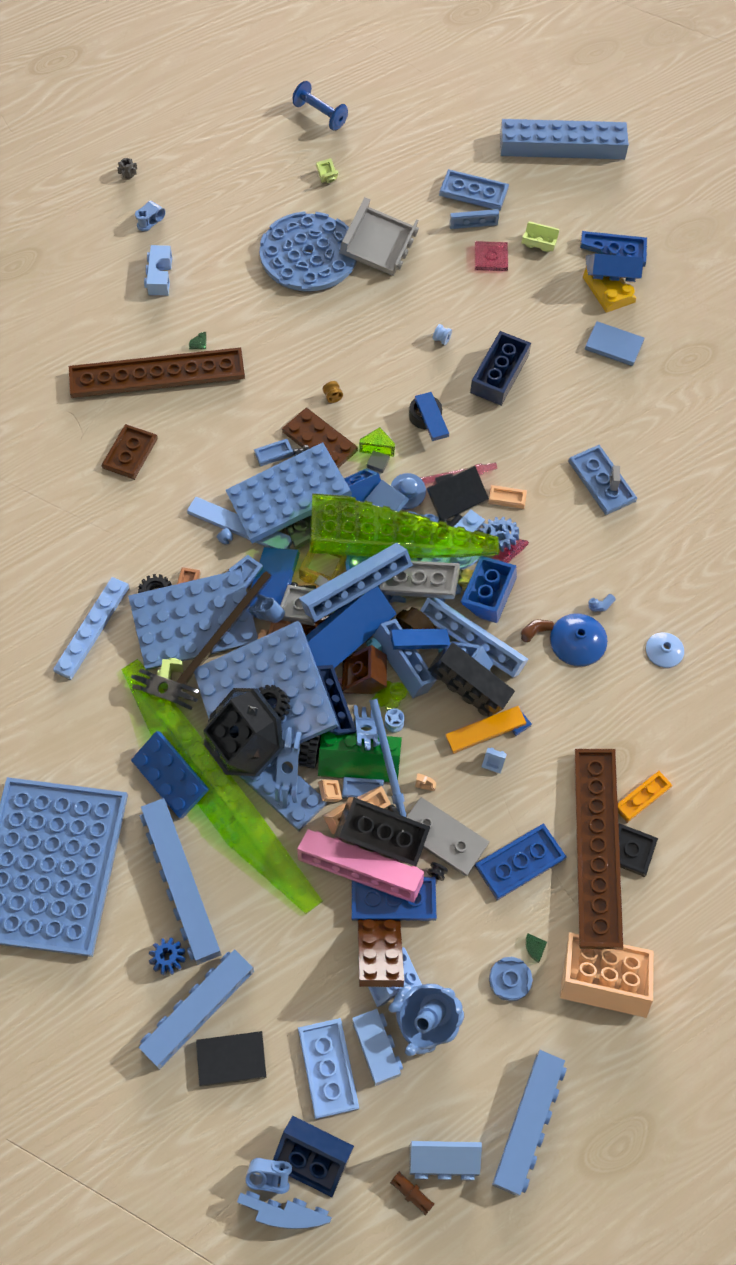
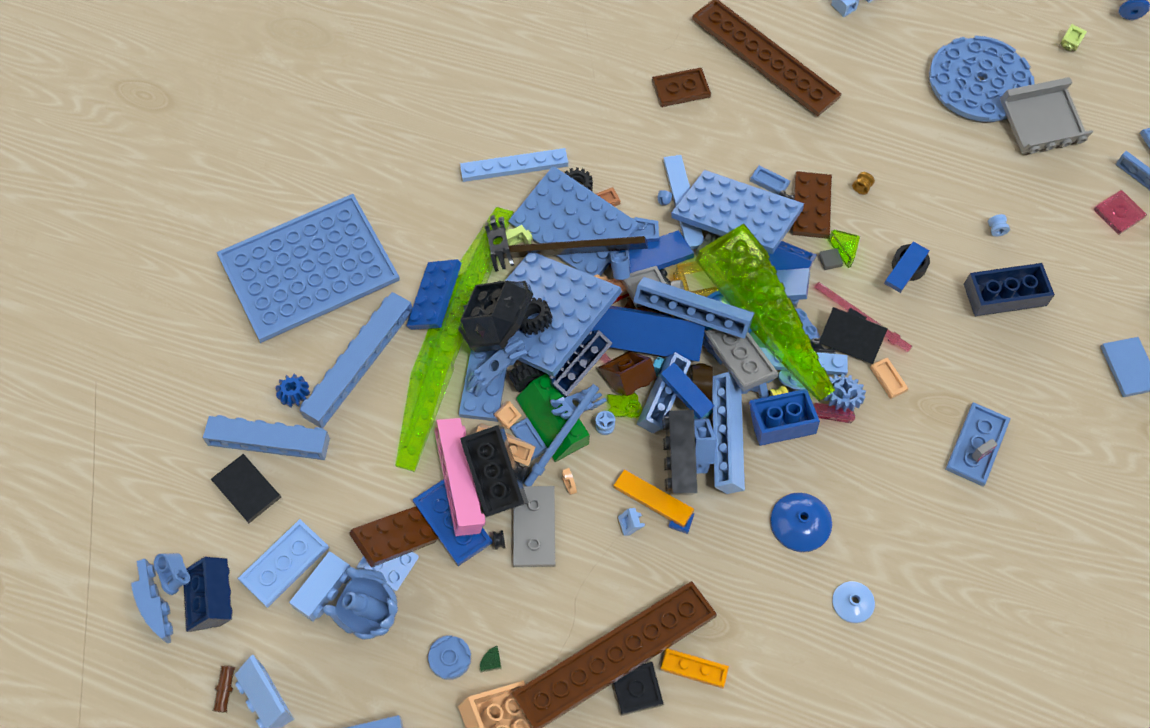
camera: 55 degrees right, 0 degrees up
clear green tile [189,332,207,349] -> none
medium blue plate [391,473,426,510] -> none
blue tile [475,823,567,901] -> none
reddish brown arm [521,619,554,643] -> none
medium blue arm [588,594,616,611] -> none

